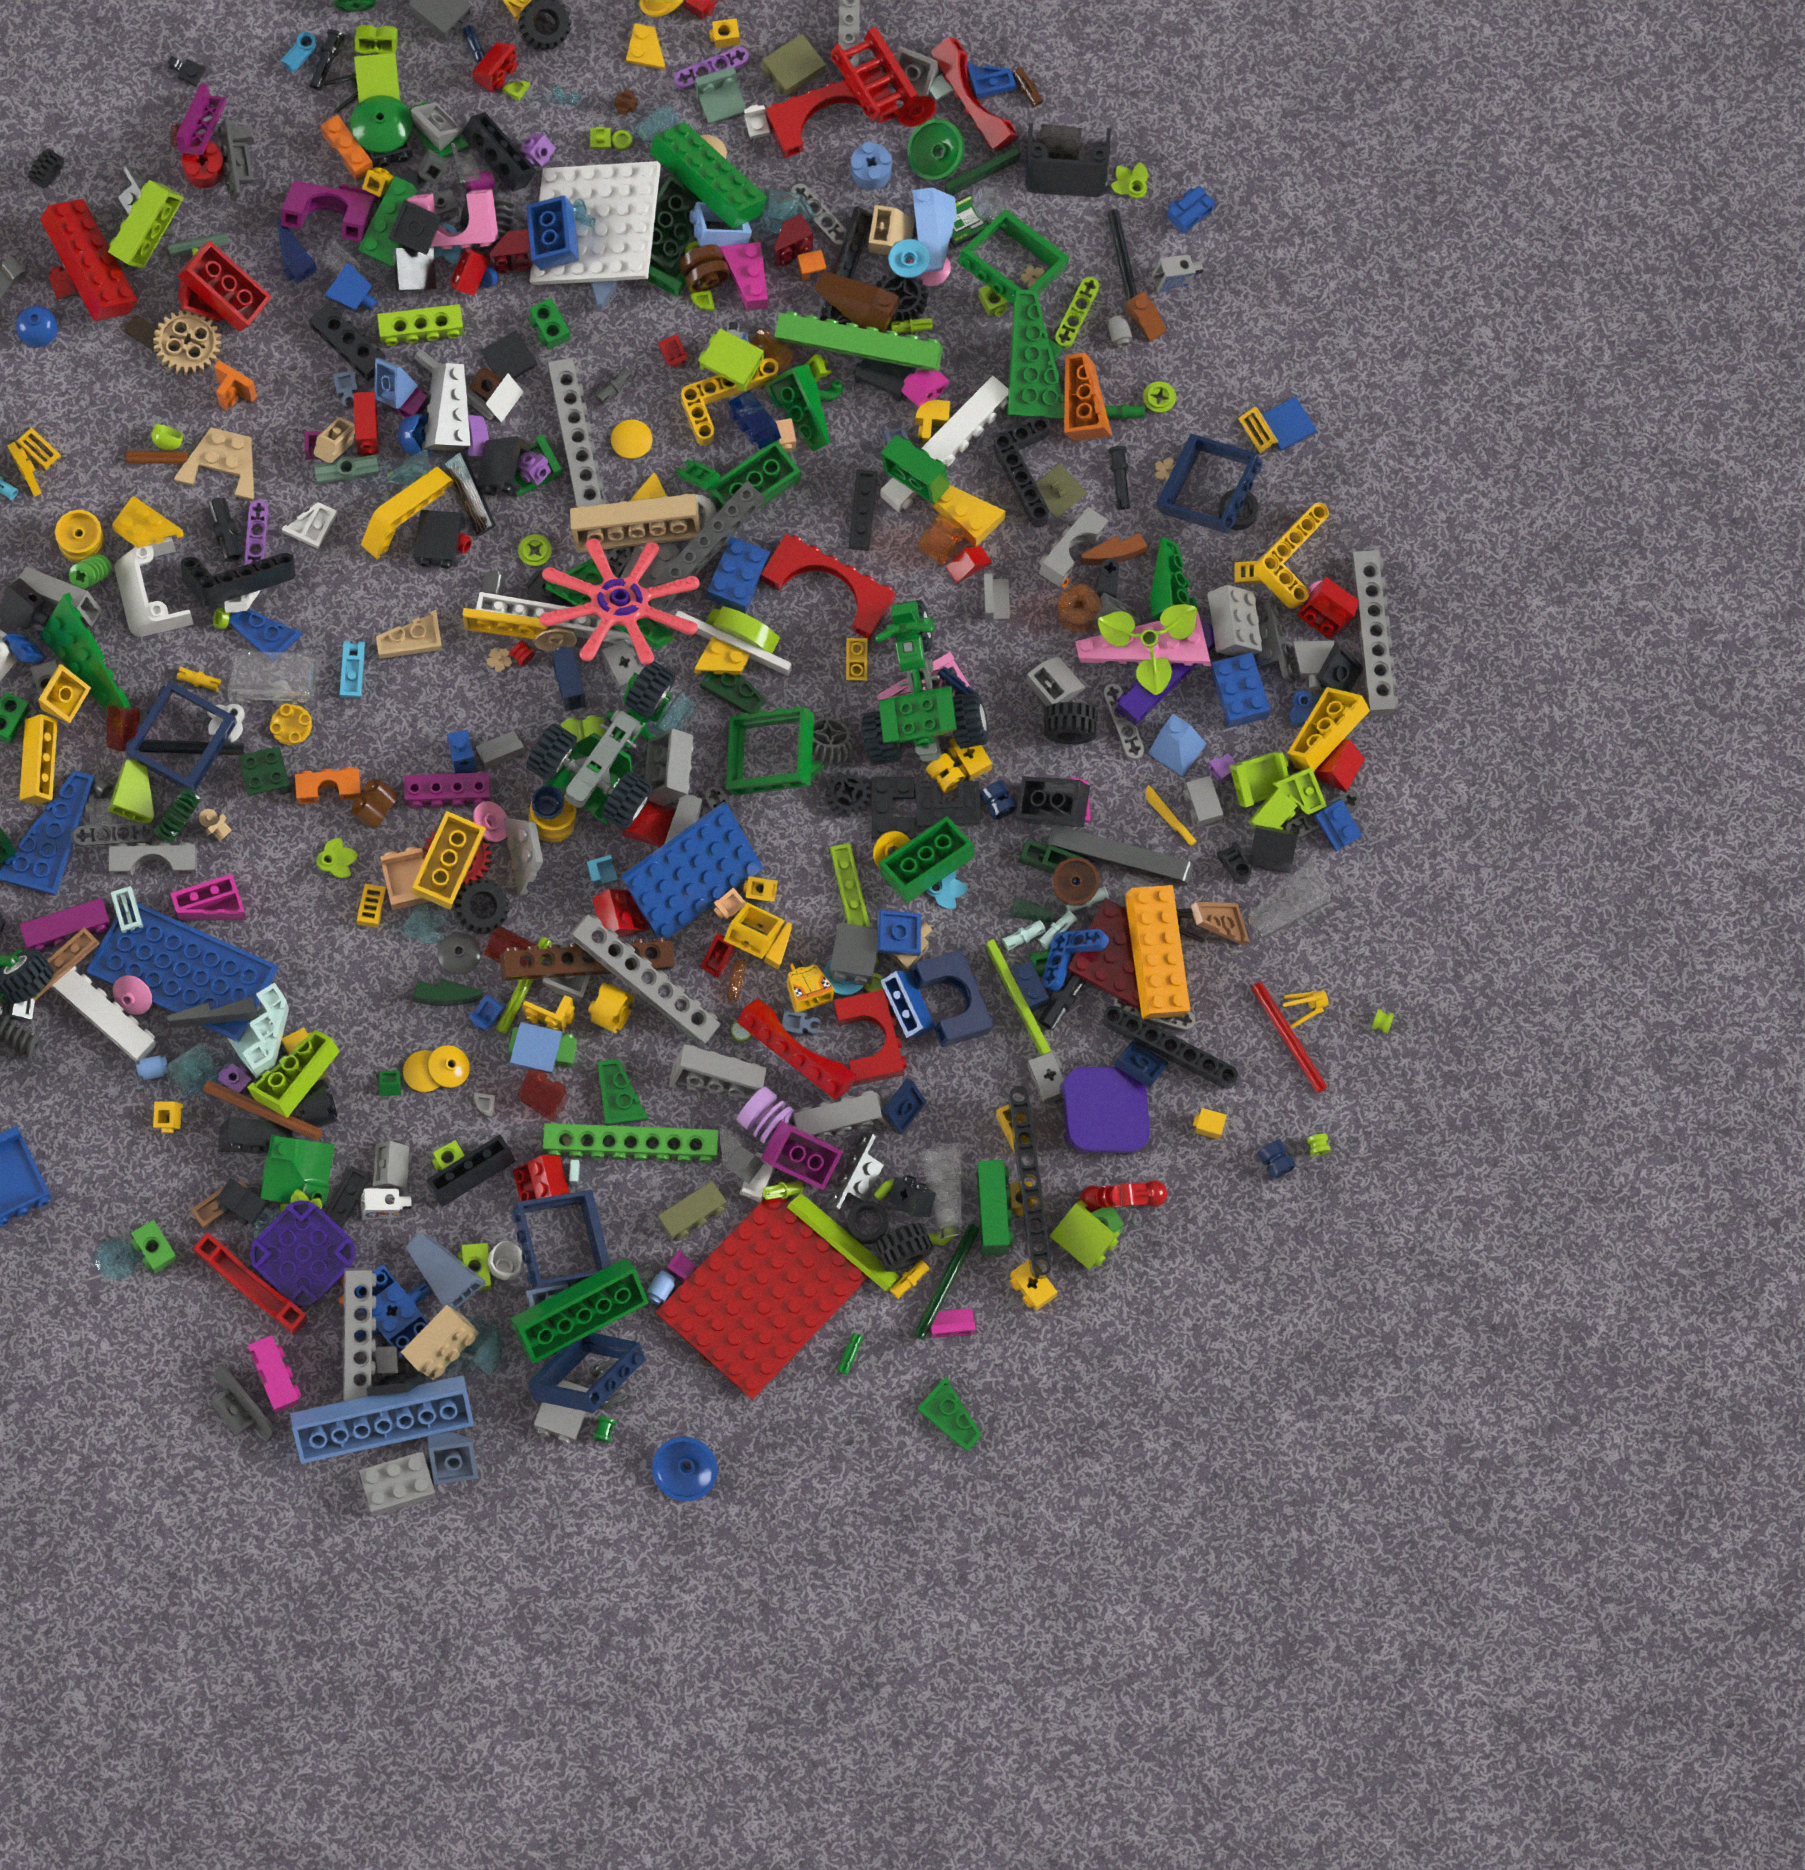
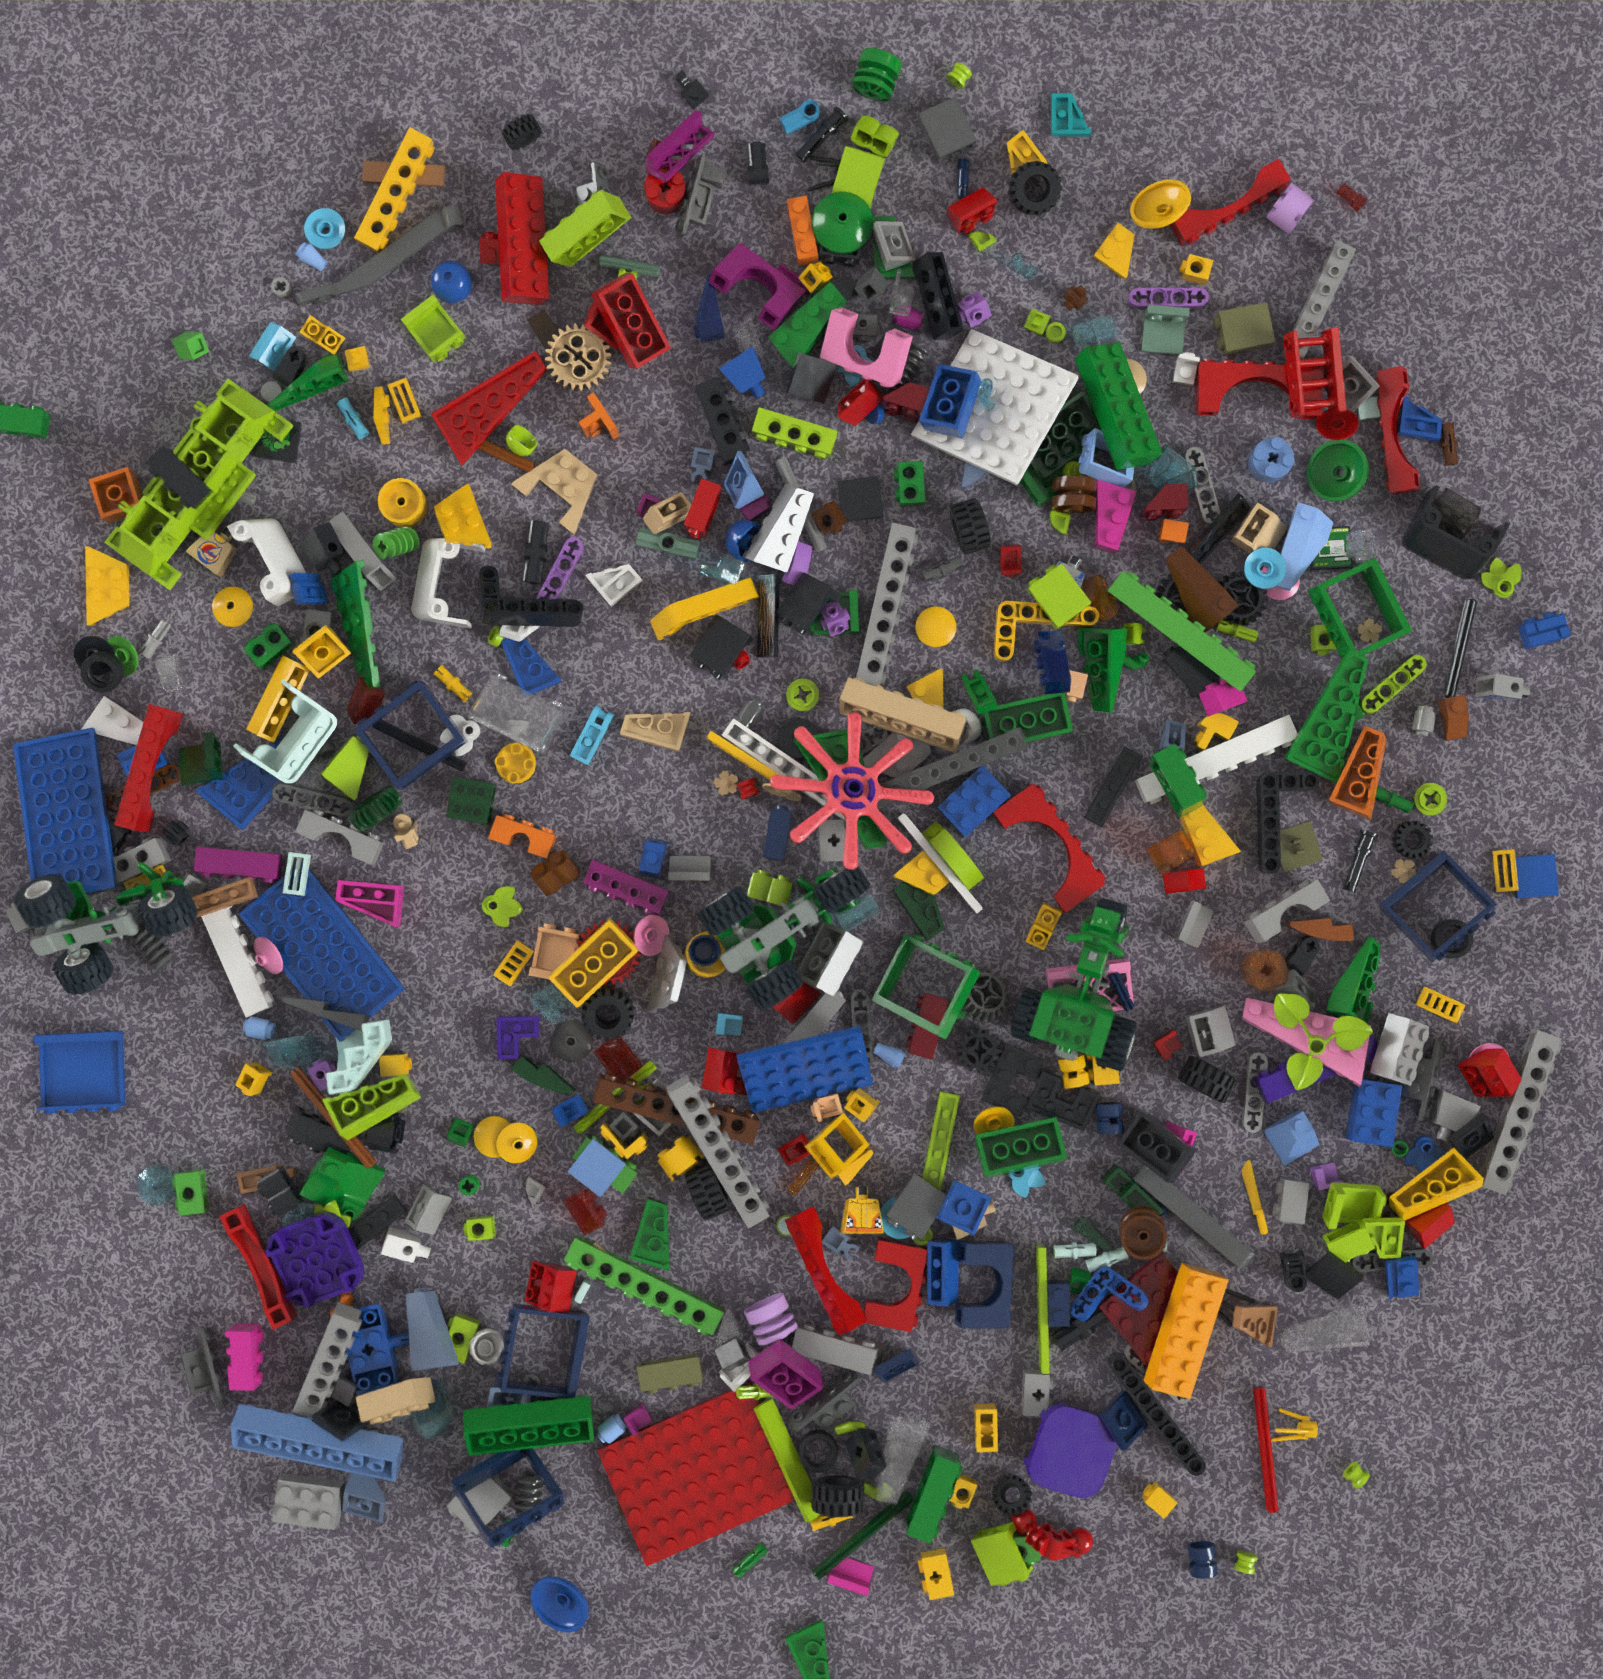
camera: 30 degrees right, 15 degrees up
black tile [388,200,443,255] -> none
black brick [426,1134,516,1207] -> none
white sticker [486,373,523,423] -> none
light grey wedge [669,1044,767,1099] -> none
dark green tile [945,147,1020,195] -> none
black beam [1008,1086,1052,1279] -> none
yellow beam [1254,502,1329,609] -> none
none -> light aqua windscreen [233,679,337,784]
none -> lime panel [401,295,466,362]
none -> red wing [431,351,547,466]
none -> green bush [459,1175,480,1196]
none -> dark purple panel [497,1015,541,1059]
none -> dark grey brick [609,1111,640,1141]
none -> black tyre [685,1162,730,1221]
none -> black piece [748,141,769,185]
none -> light blue cone [873,1042,905,1068]
none -> dark red brick [905,992,949,1060]
none -> black tyre [950,498,991,555]
none -> black tyre [992,1474,1033,1516]
none -> red panel [1151,1029,1183,1061]
none -> green hinge [1391,1139,1409,1157]
none -> black tyre [1392,821,1433,858]

